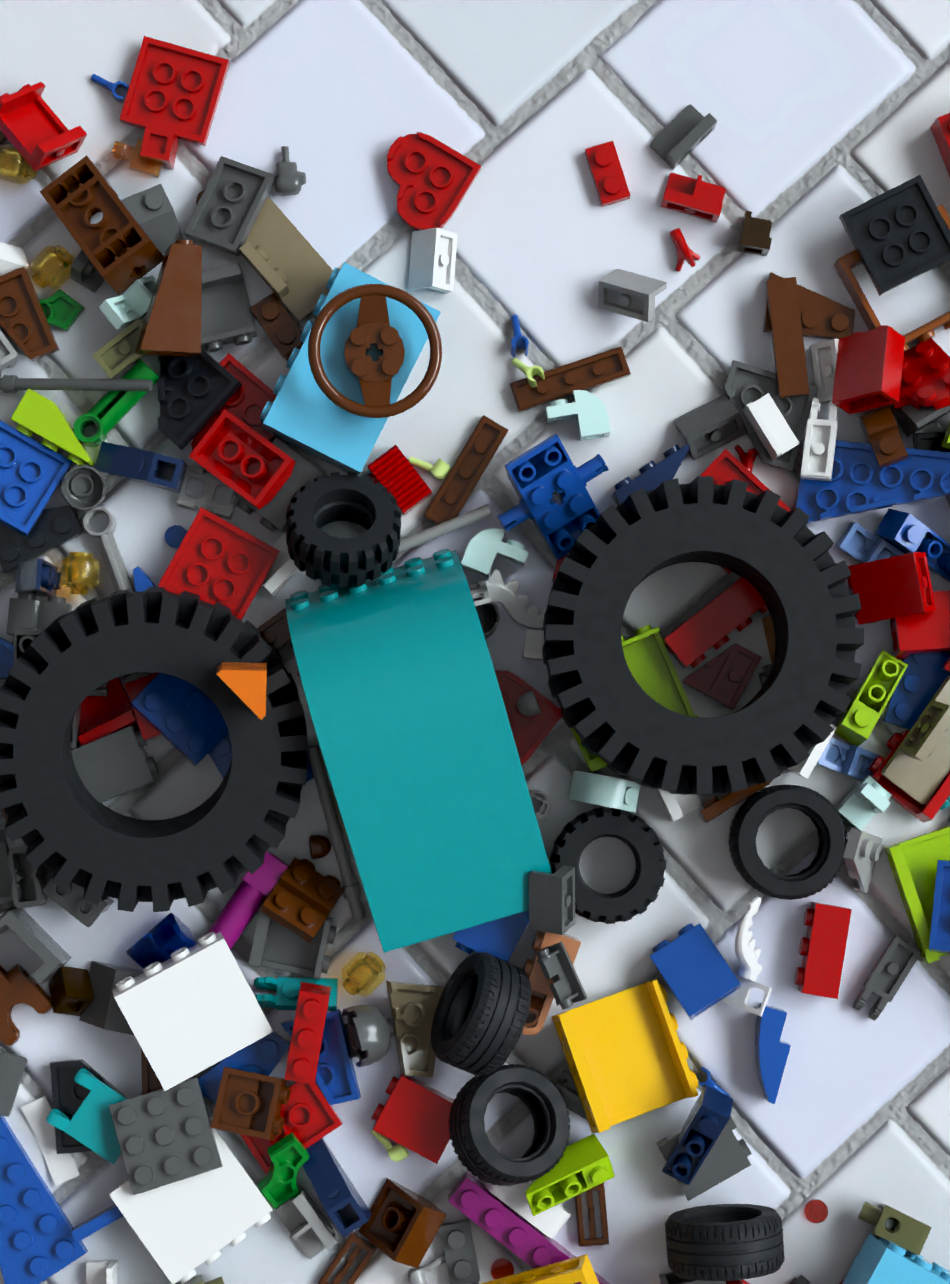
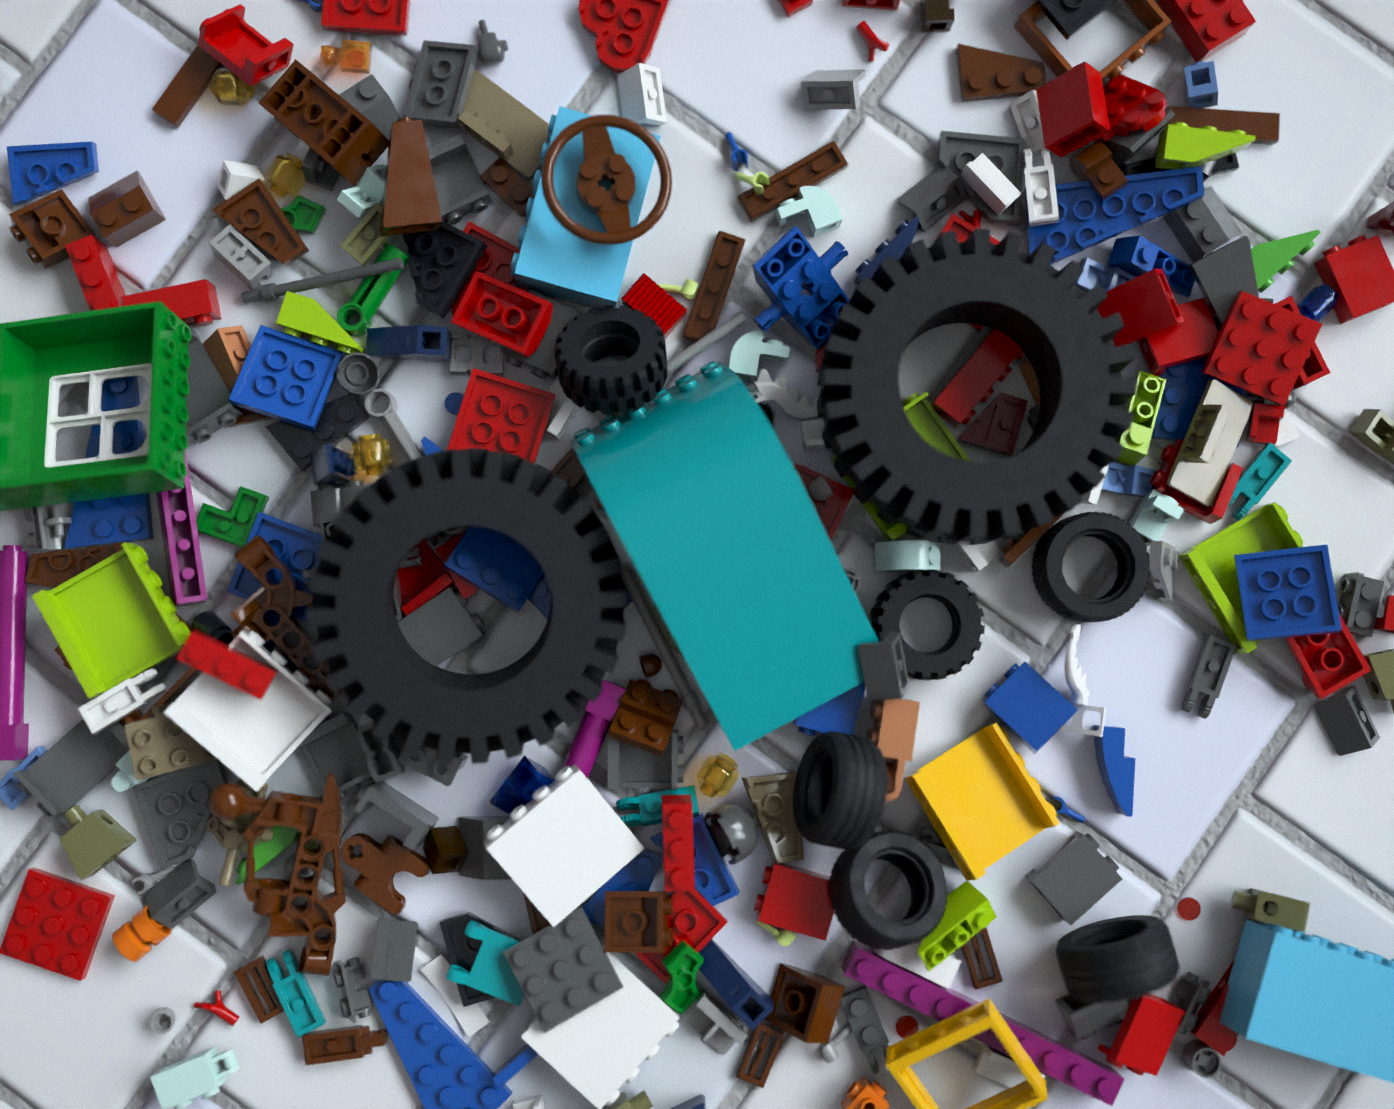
camera: 10 degrees left, 0 degrees up
red panel [140,127,179,169] -> none
orange slope [217,662,267,720] -> none
dark grey hinge [537,942,587,1010] -> none
dark blue slope [662,1085,733,1185] -> none
reddish brown tile [765,277,810,399] -> none
red brick [794,902,852,999] -> none

